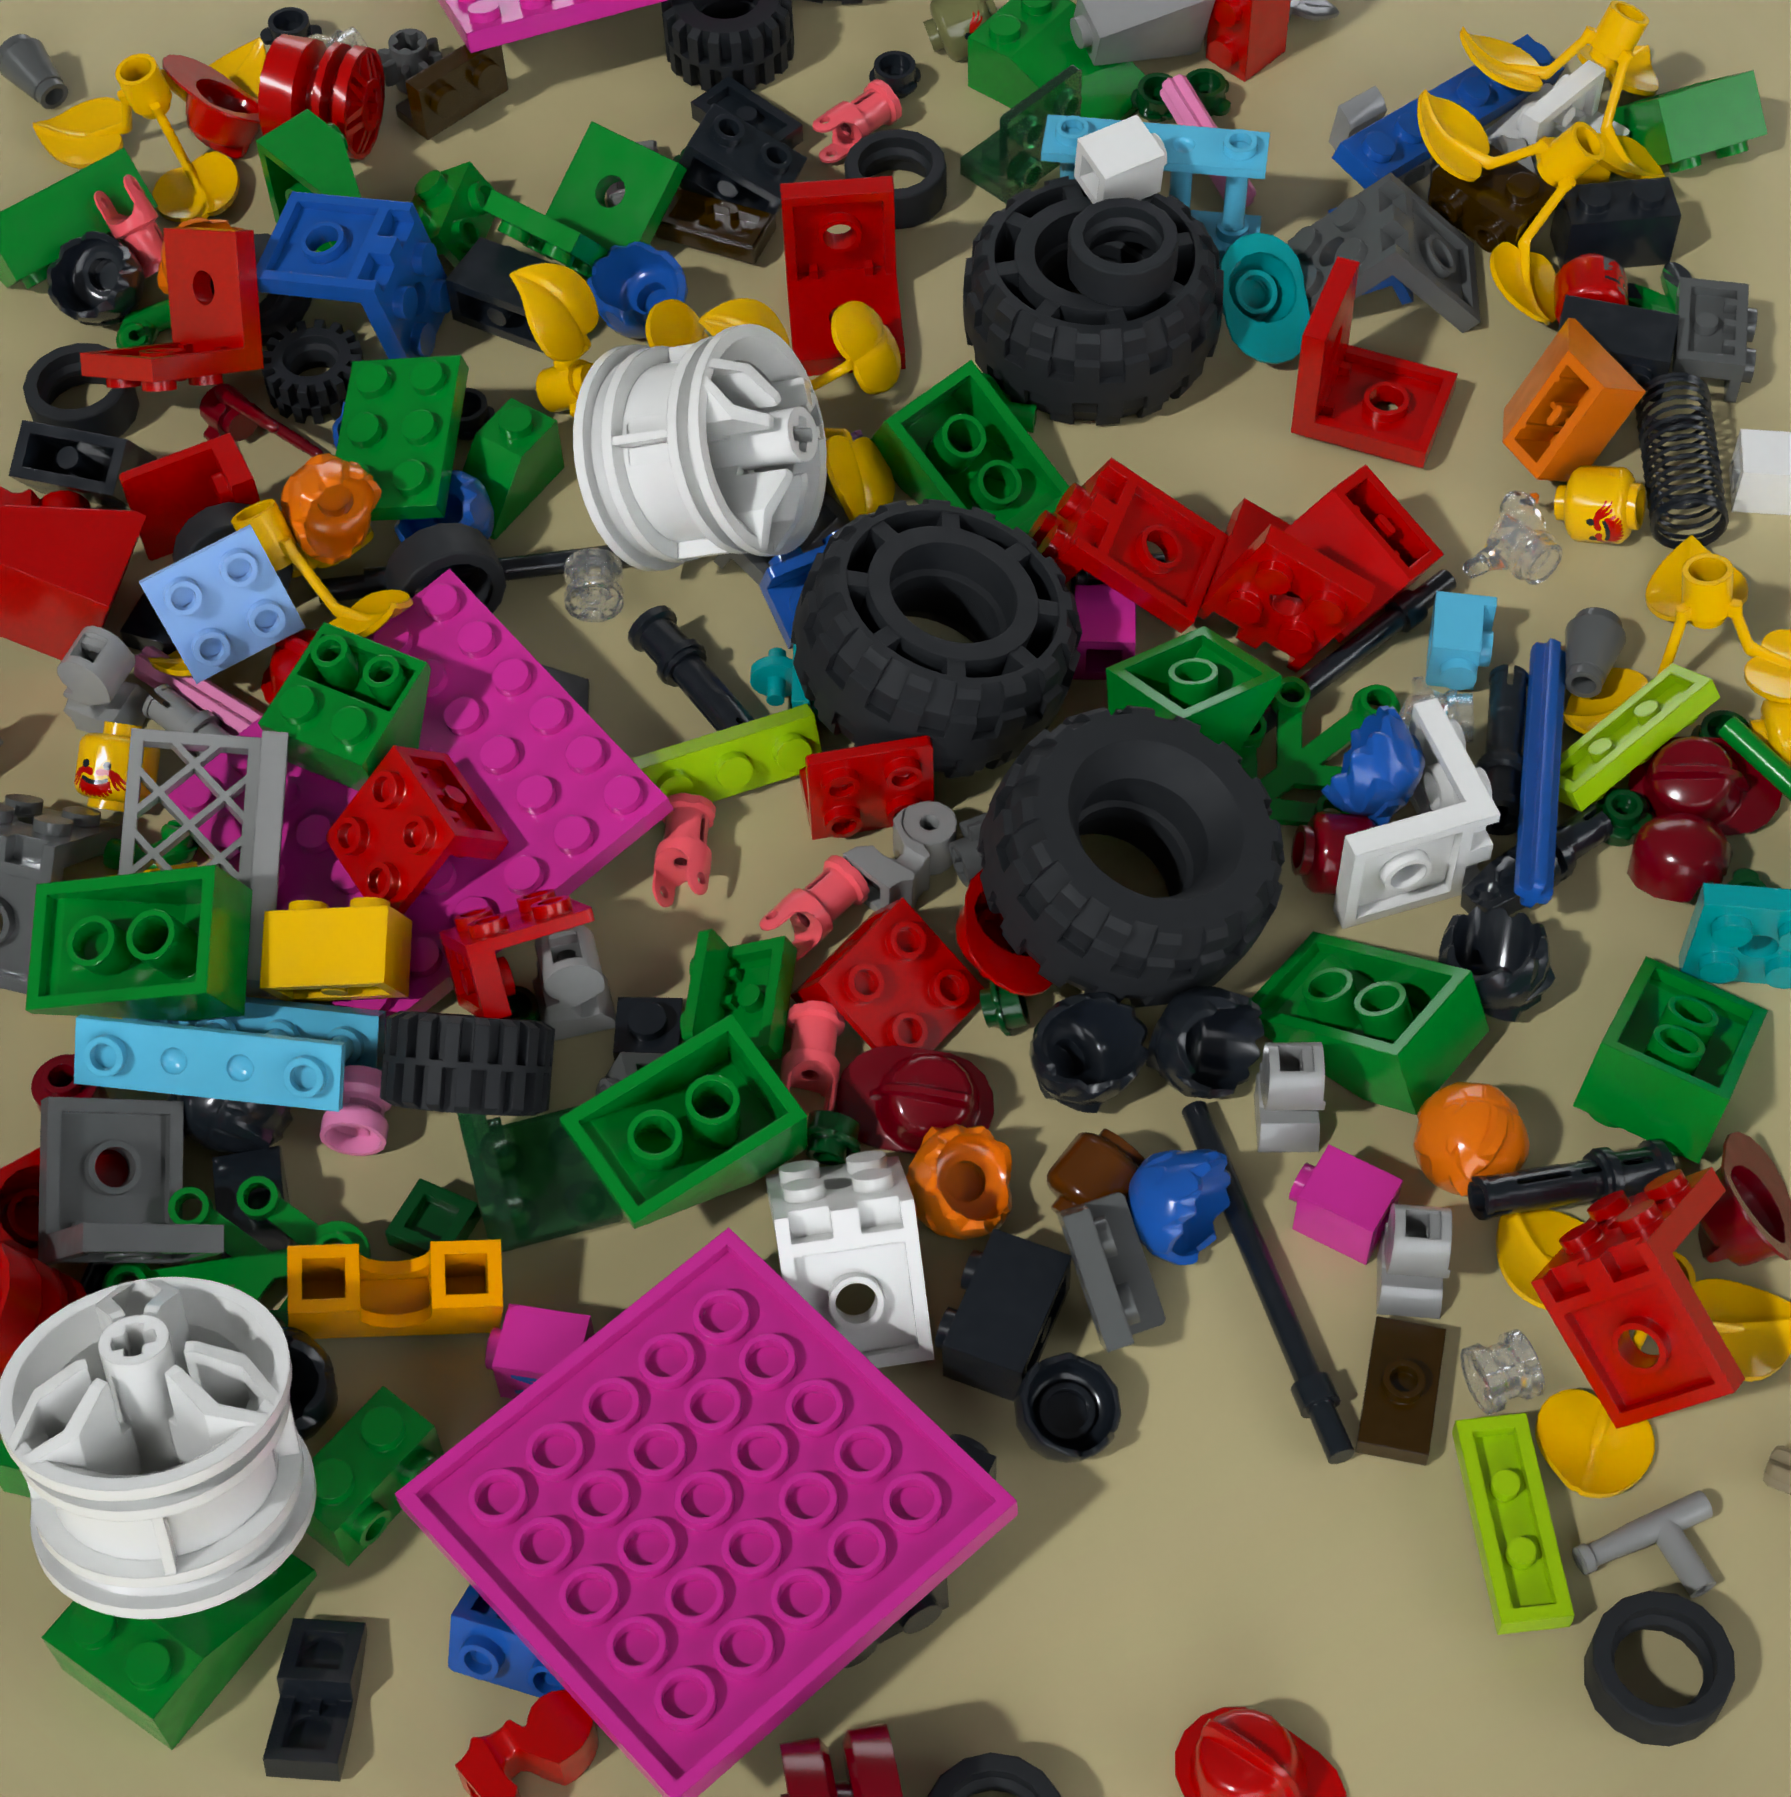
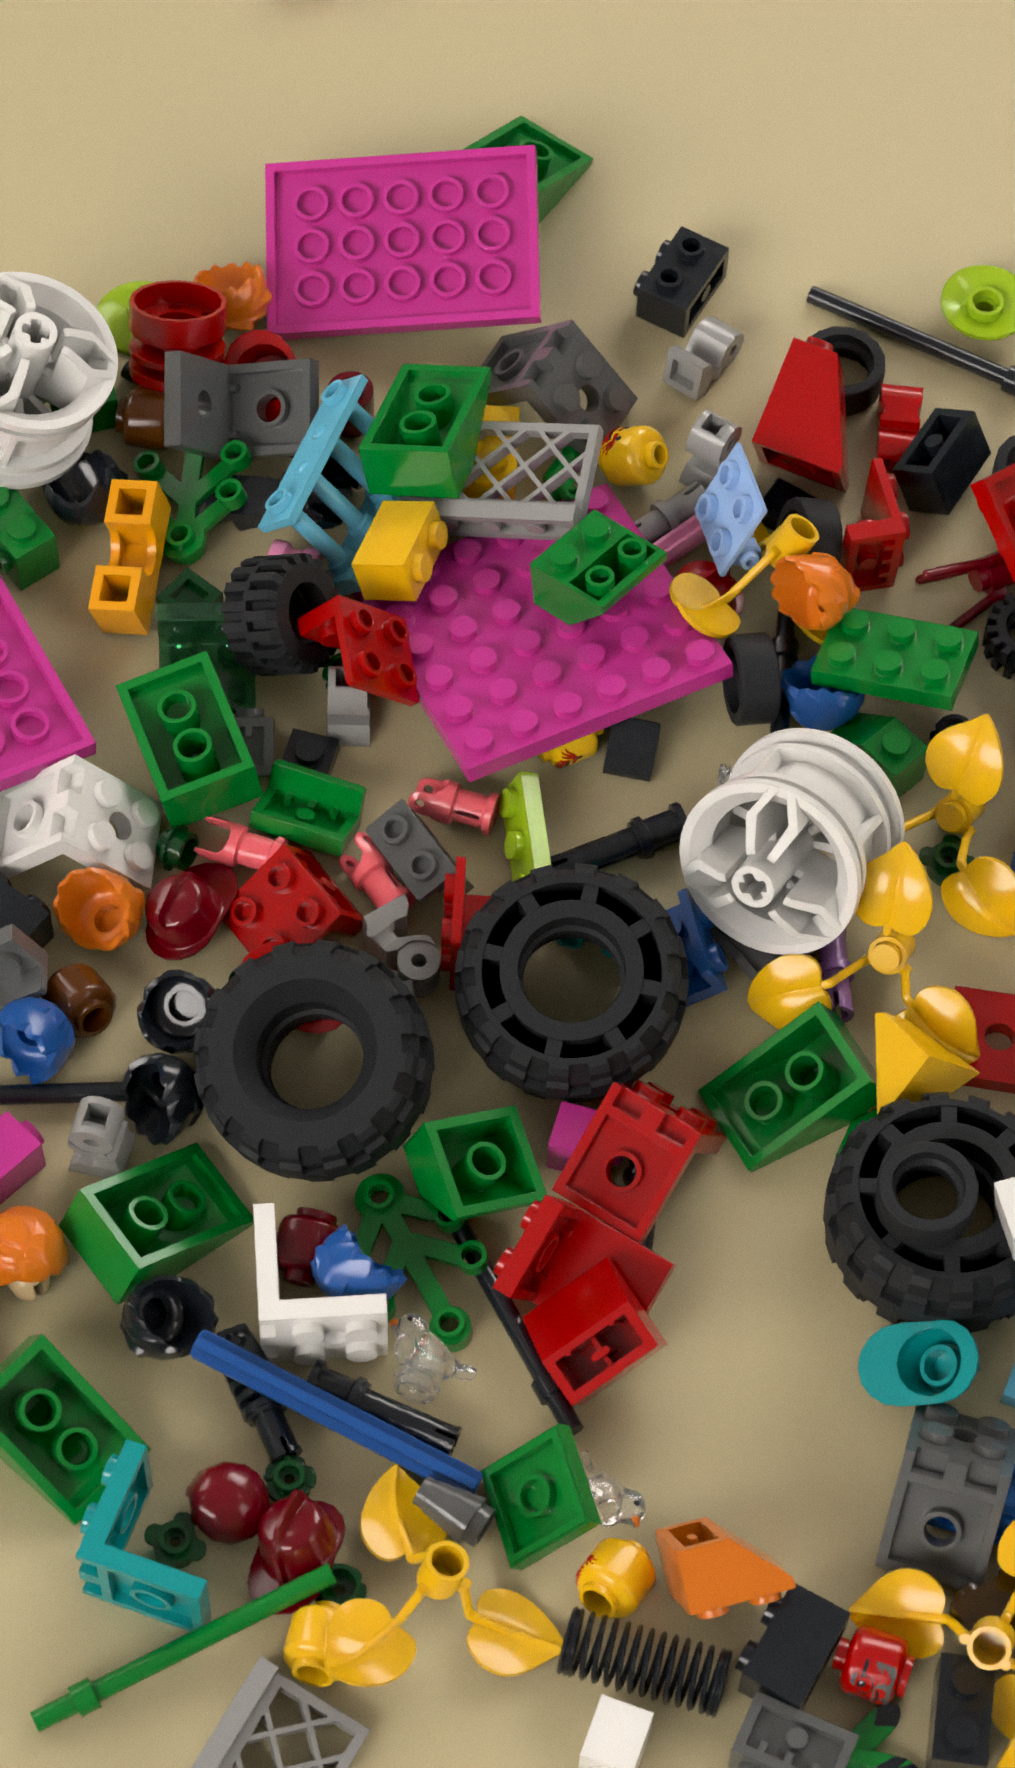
camera: 100 degrees right, 5 degrees up
red bracket [326,745,509,915] -> none
dark pink brick [485,1303,595,1399] -> none
red bracket [1291,256,1458,468] -> none
medium azure brick [1425,591,1497,690] -> none
lime plate [1558,663,1720,812] -> none
none -> dark grey bracket [366,799,474,902]
none -> green tile [481,1423,602,1570]
none -> yellow slope [875,1012,980,1114]

